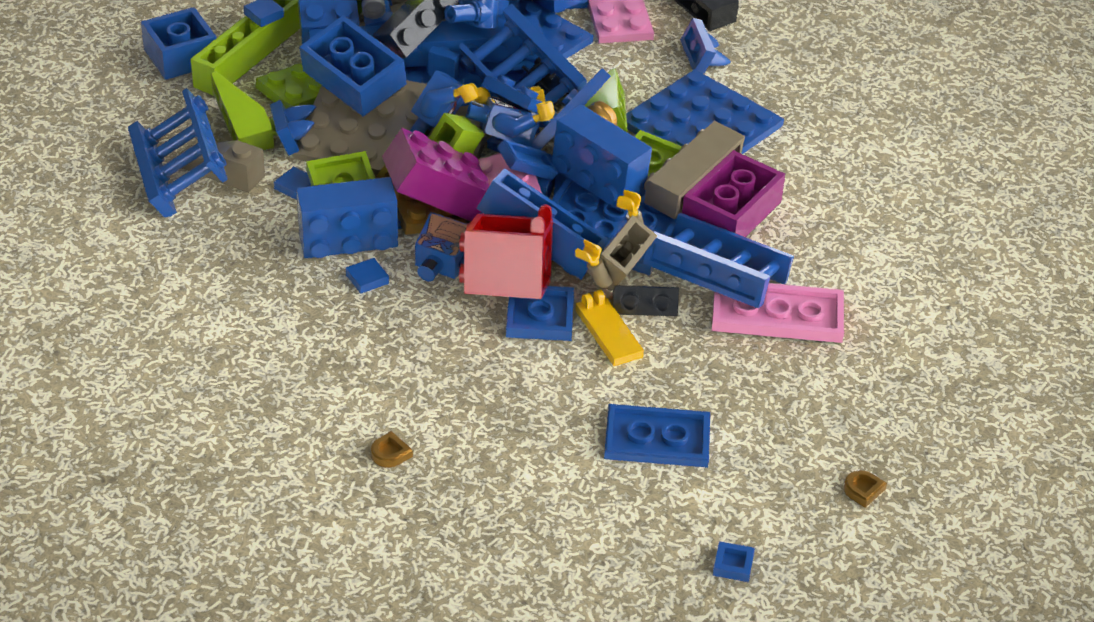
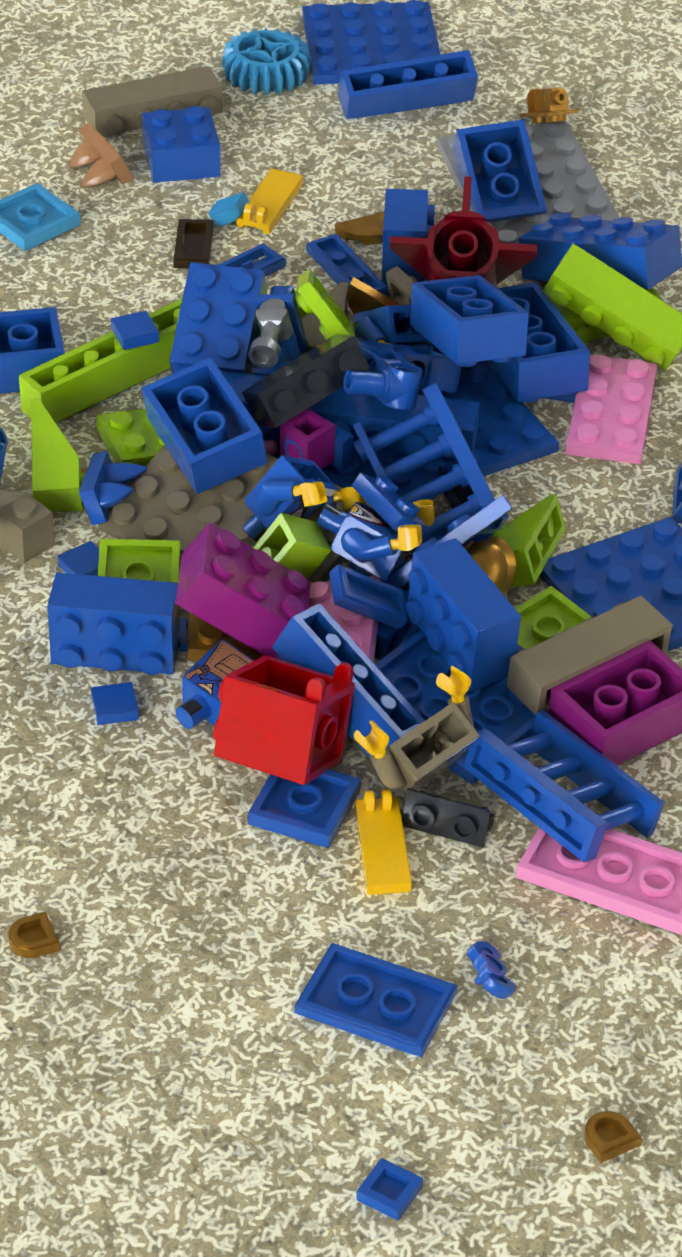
camera: 20 degrees right, 0 degrees up
none -> magenta brick [280,408,335,470]
none -> blue piece [467,941,517,999]

